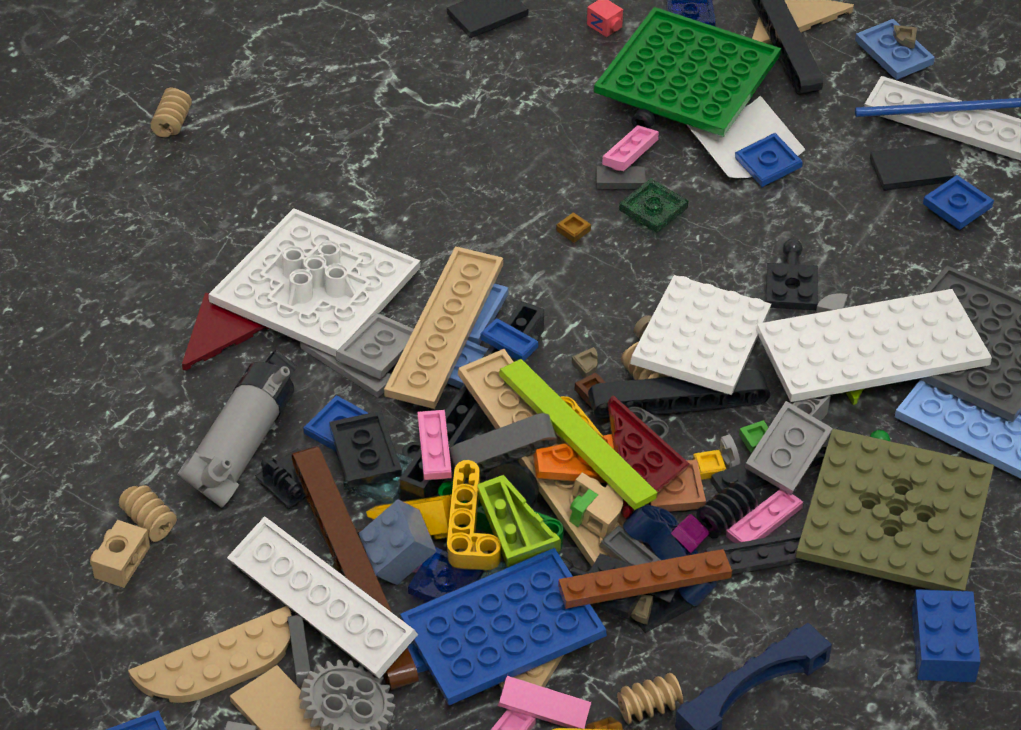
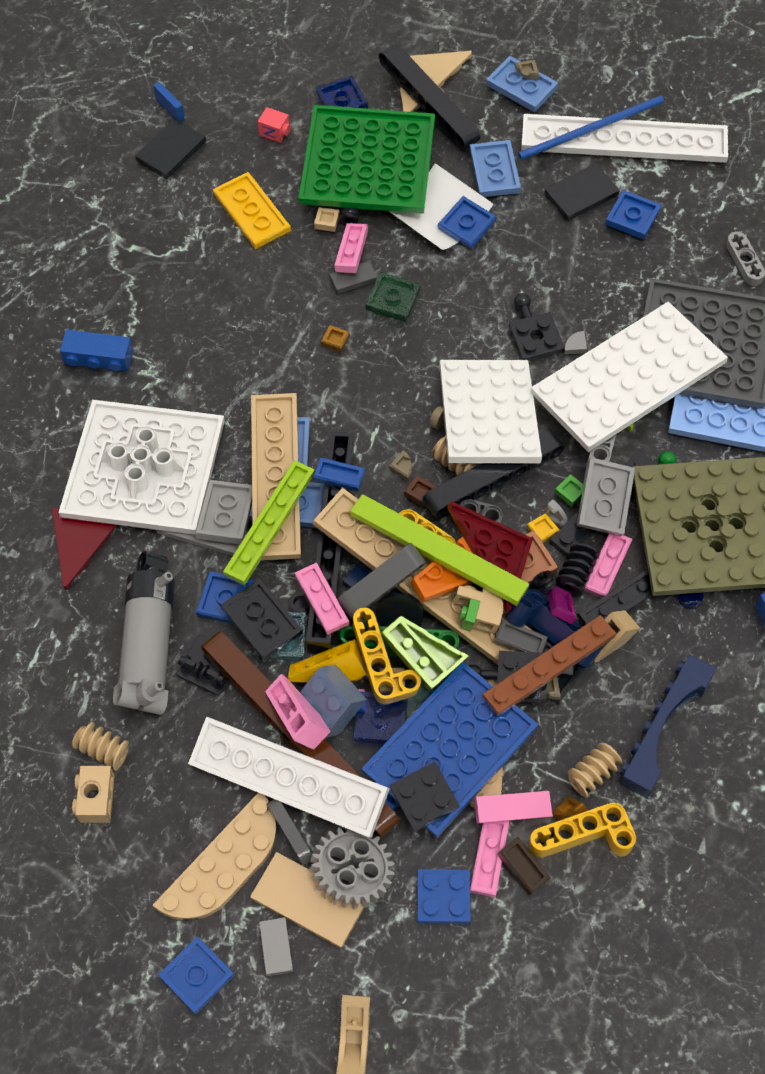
camera: 20 degrees left, 15 degrees up
none -> blue brick [60,329,134,371]
none -> yellow tile [213,172,291,249]
none -> lime plate [223,460,315,586]
none -> bright pink slope [265,674,330,749]
none -> tan plate [314,207,339,232]
none -> black plate [390,762,460,832]
none -> medium blue plate [470,140,521,197]
none -> black bush [533,570,557,593]
none -> tan slope [594,610,640,663]
none -> clear blue tile [678,592,704,610]

